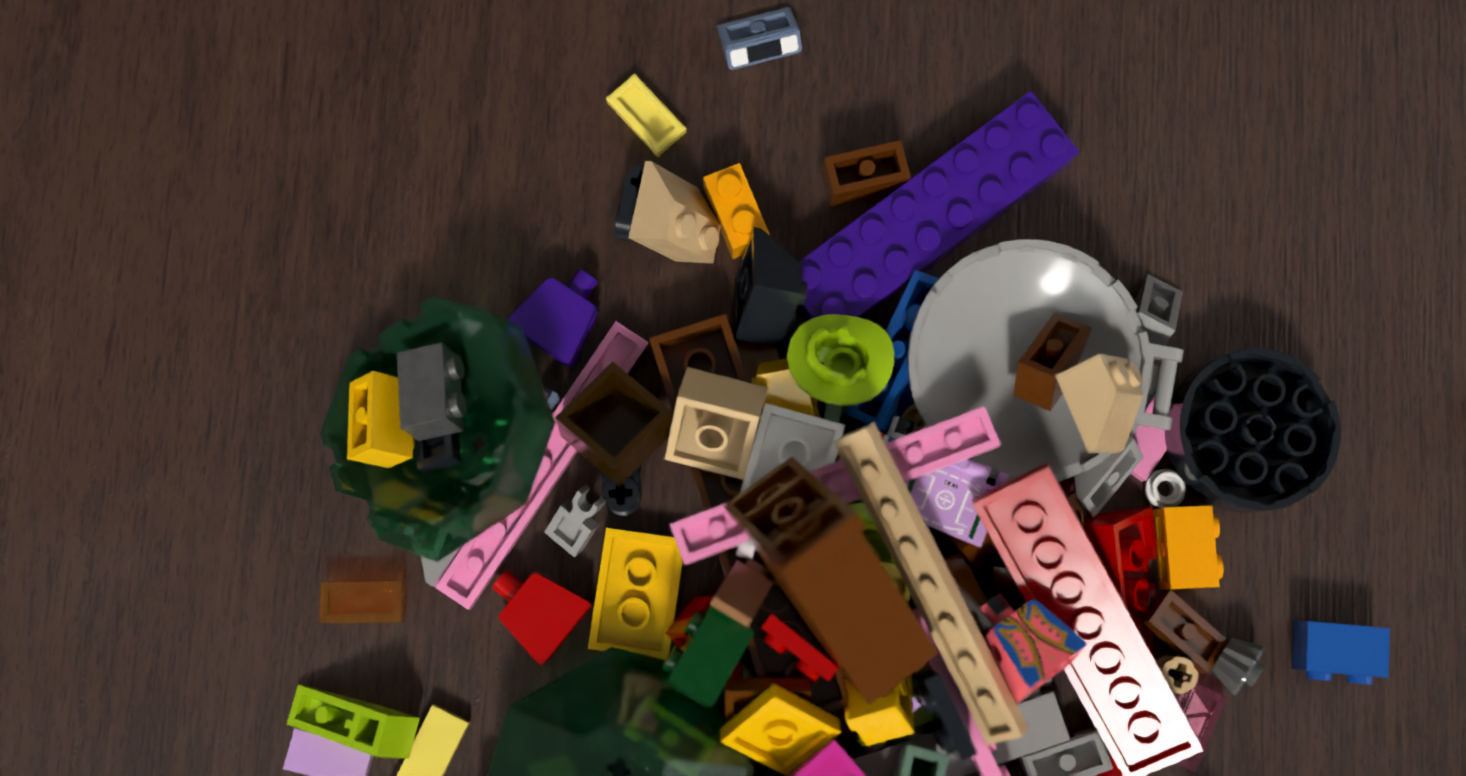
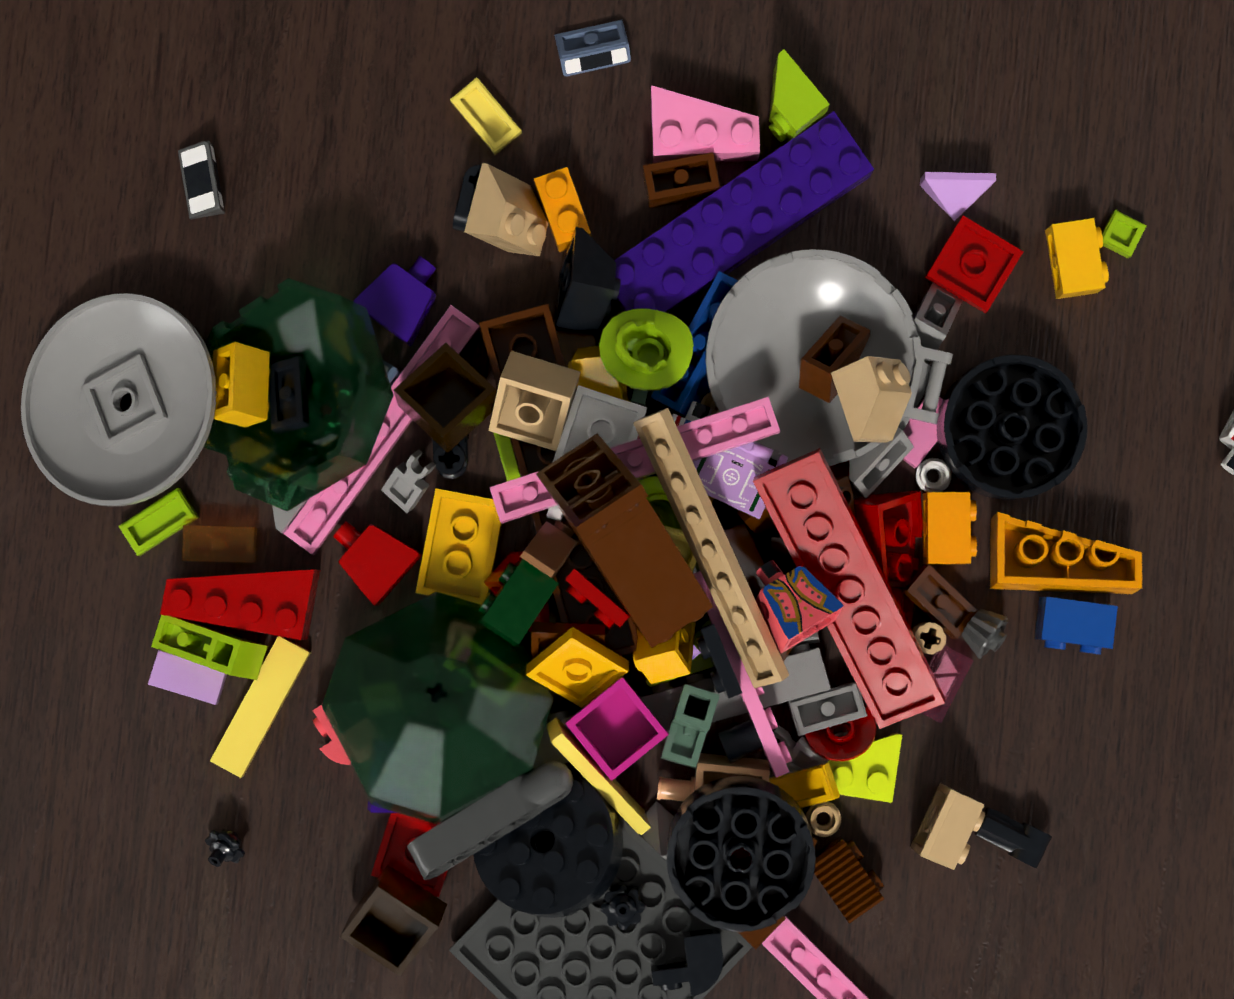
camera: 10 degrees right, 5 degrees up
flat silver brick [397,342,467,441] -> none
none -> light grey dish [21,293,217,506]
none -> lime tile [118,488,199,556]
none -> red wedge [160,569,321,640]
none -> slope [178,141,225,220]
none -> lime tile [493,432,521,481]
none -> bright pink wedge [651,85,760,163]
none -> lime slope [769,49,830,143]
none -> lavender slope [920,172,996,221]
none -> red plate [925,215,1024,313]
none -> light orange wedge [990,512,1142,594]
none -> yellow brick [1045,218,1109,299]
none -> lime tile [1102,210,1147,258]

